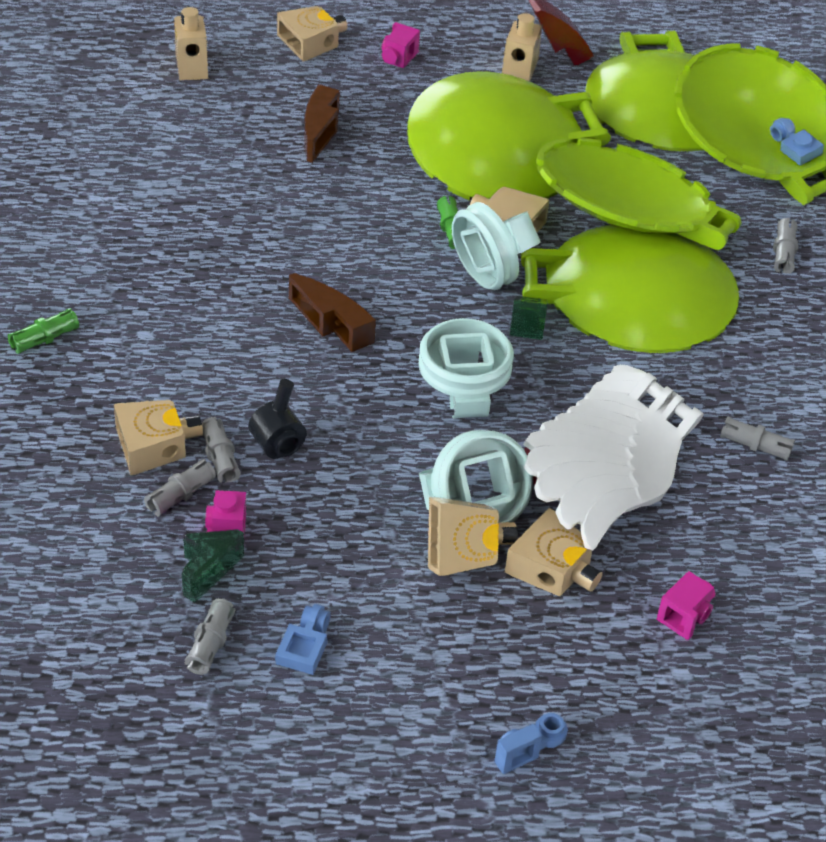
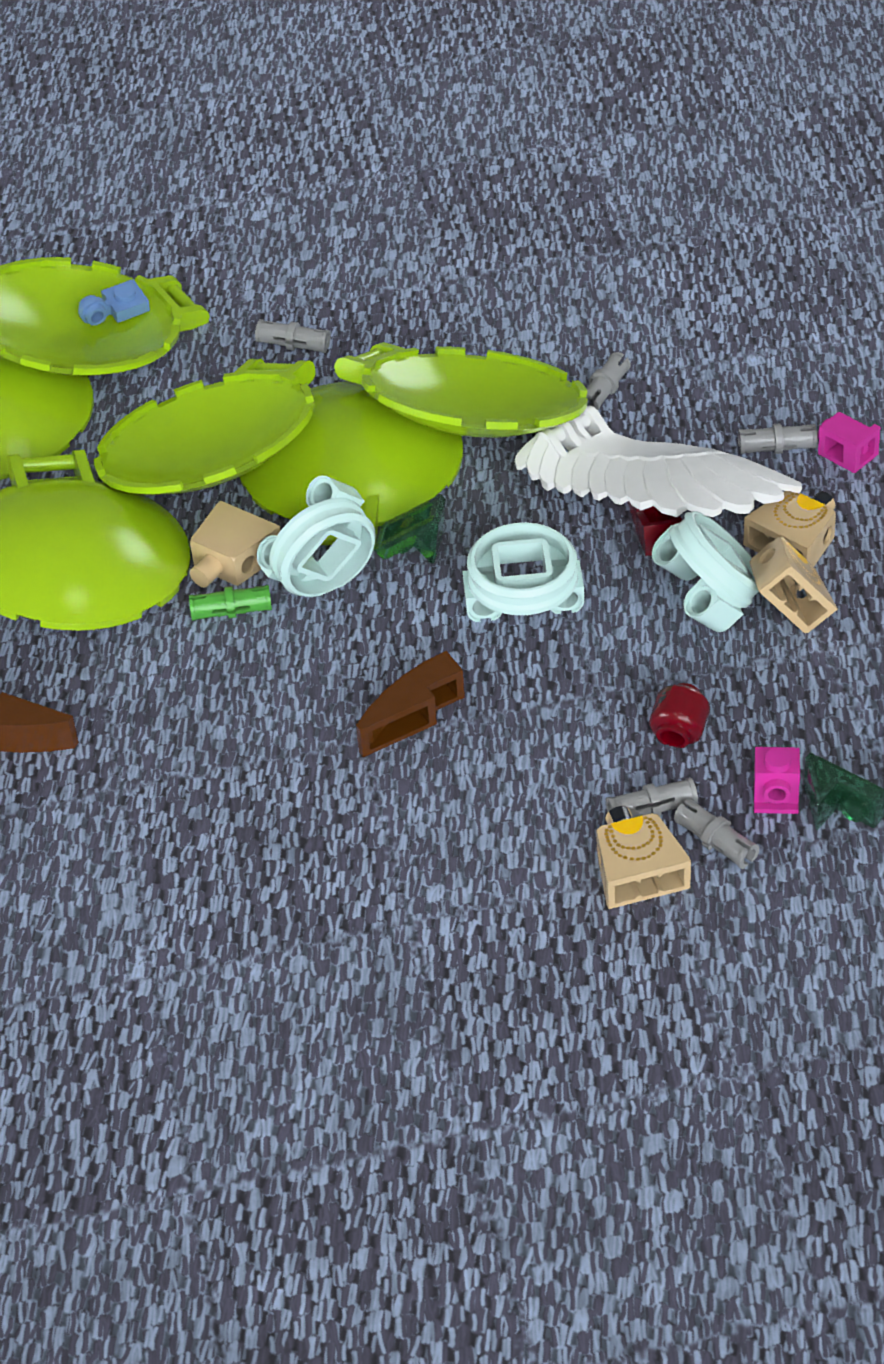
camera: 80 degrees left, 0 degrees up
bright green pin [8,308,79,354] -> none
black piece [248,379,307,459] -> none
none -> lime dish [334,342,588,438]
none -> dark red head [649,683,710,748]
none -> light grey pin [738,423,818,454]

